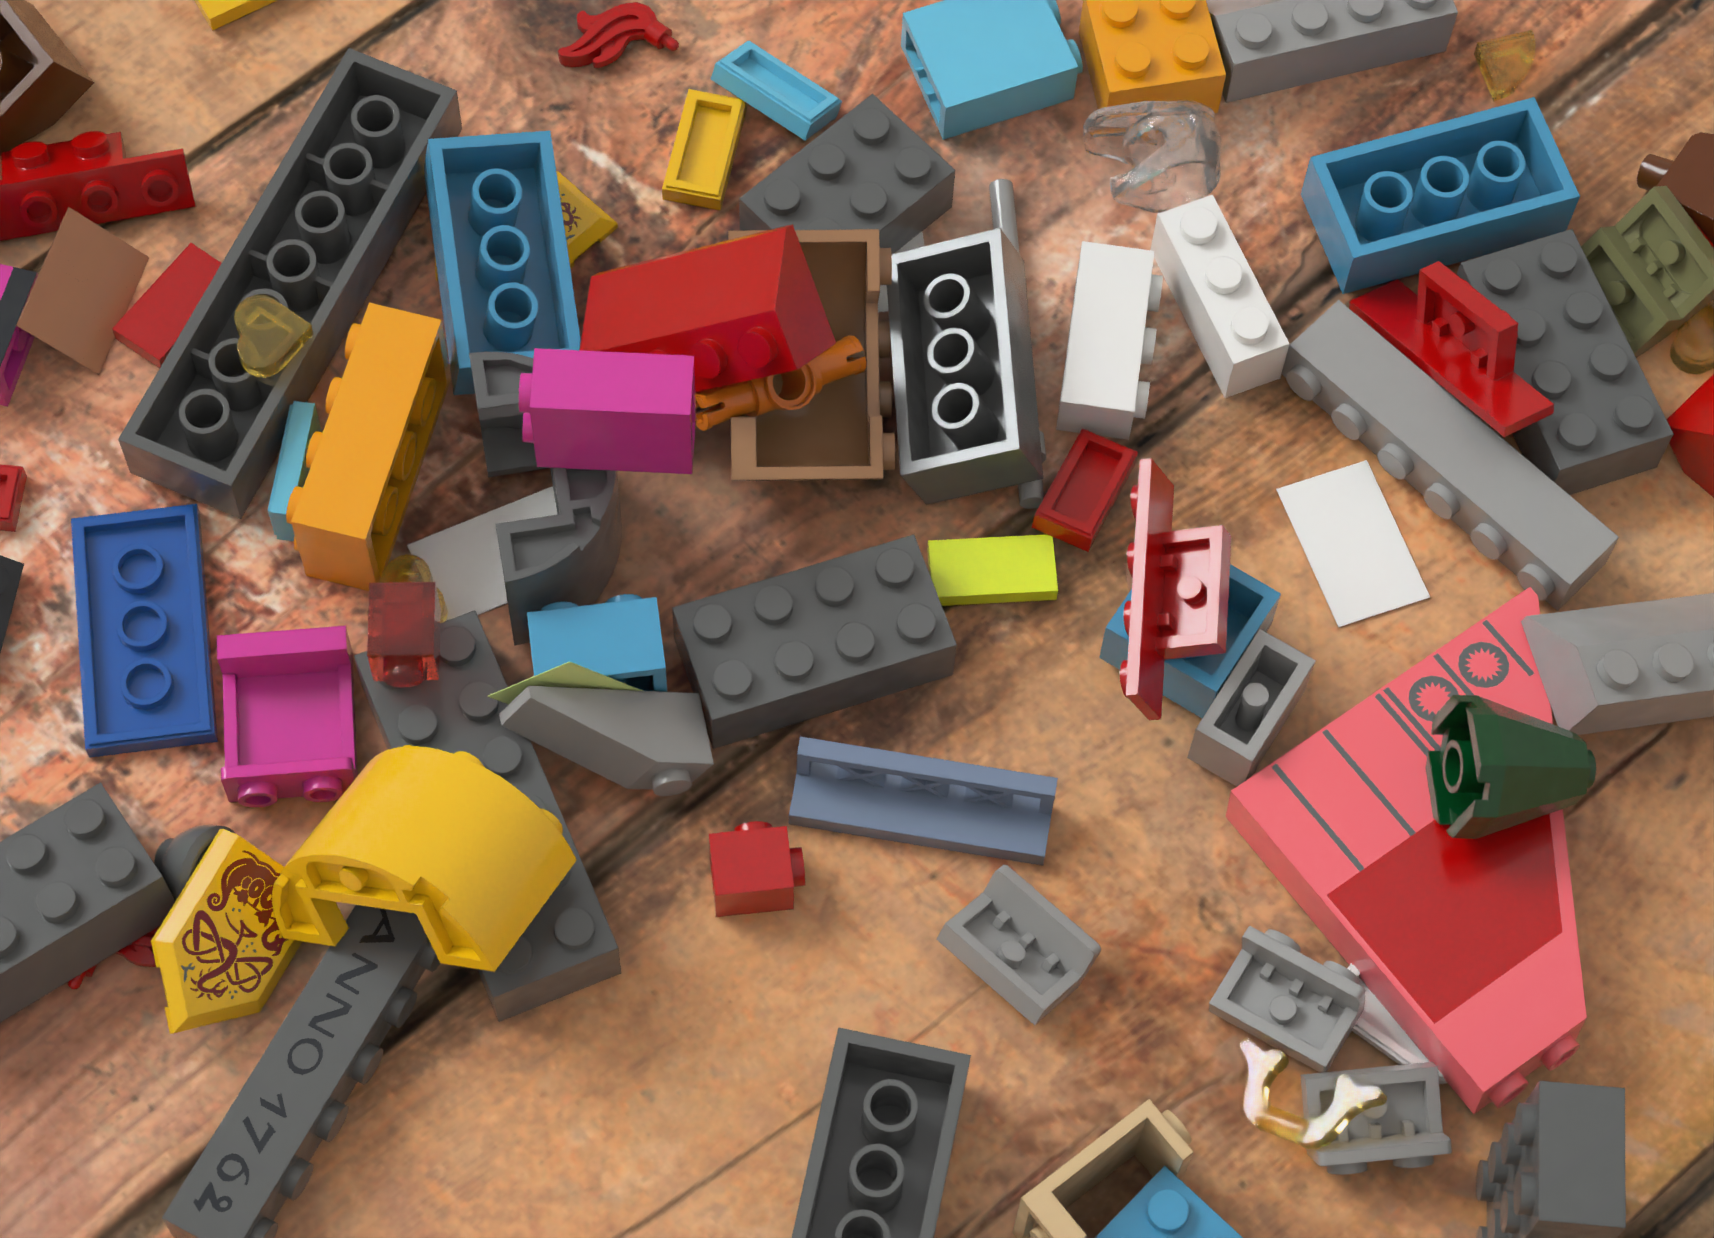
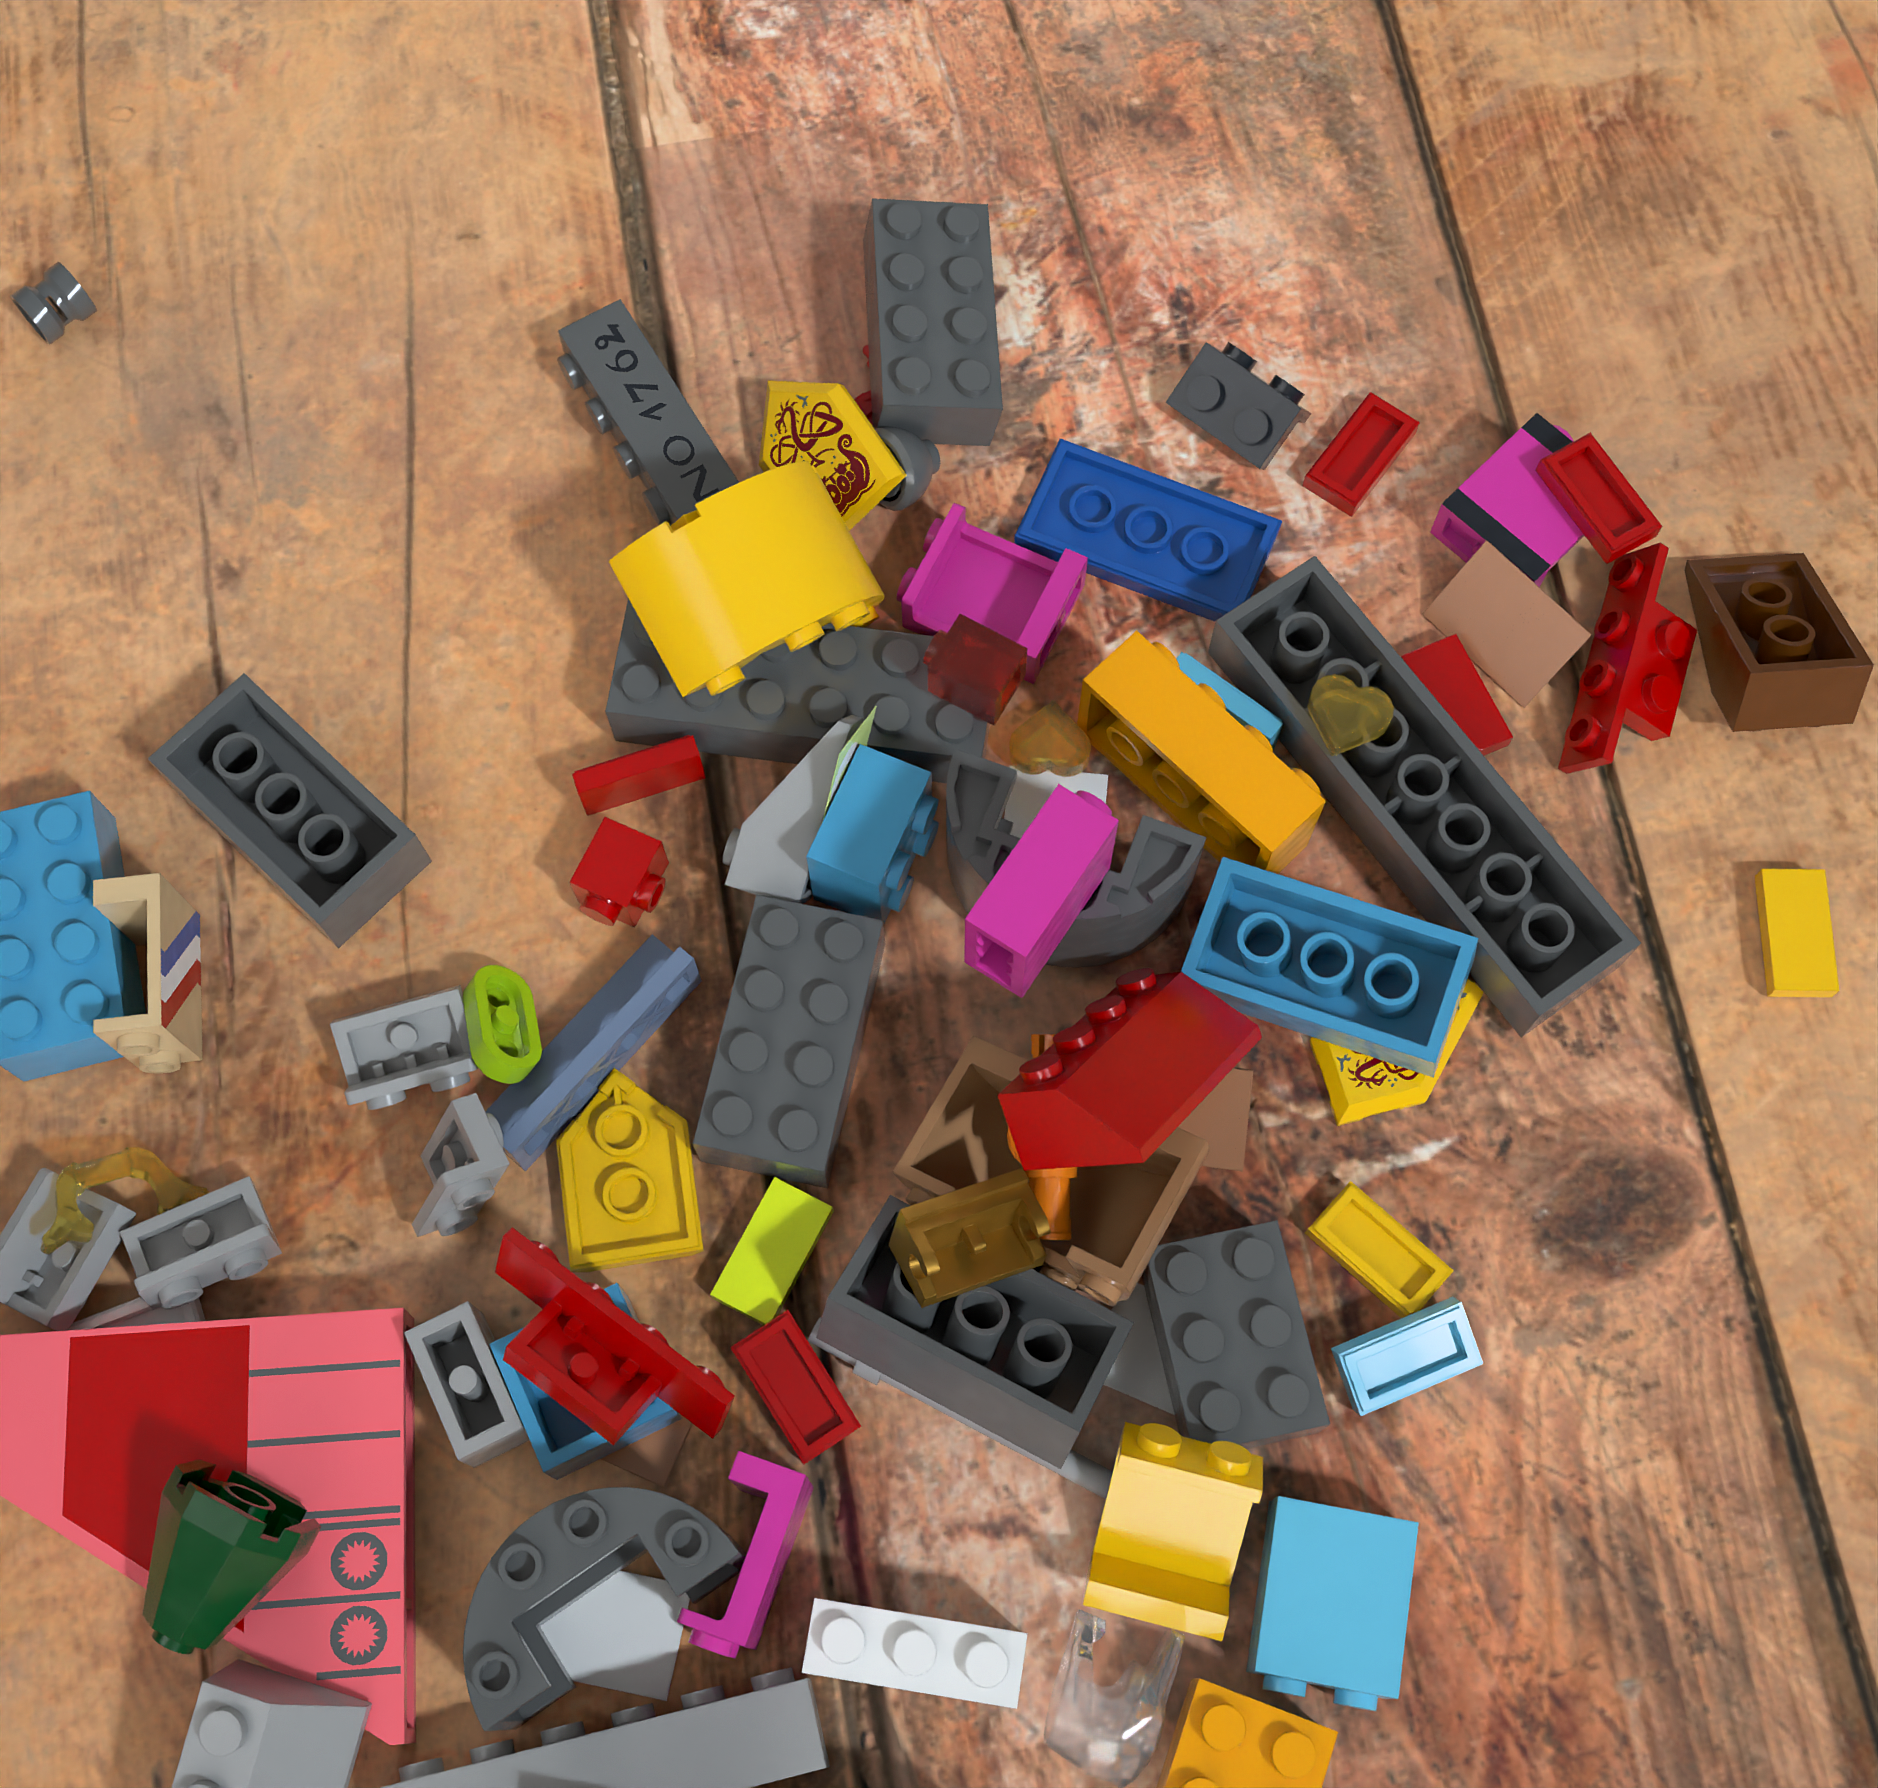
camera: 125 degrees right, 5 degrees up
red piece [558,2,679,68] -> none
white brick [1056,241,1163,440] -> none
none -> light grey bracket [412,1093,510,1237]
none -> lime plate [463,965,542,1084]
none -> dark grey cylinder [463,1487,747,1731]
none -> yellow tile [556,1068,704,1272]
none -> red tile [572,735,706,816]
none -> dark pink panel [677,1451,814,1658]
none -> pearl gold hinge [889,1168,1051,1308]
none -> yellow panel [1083,1422,1263,1641]

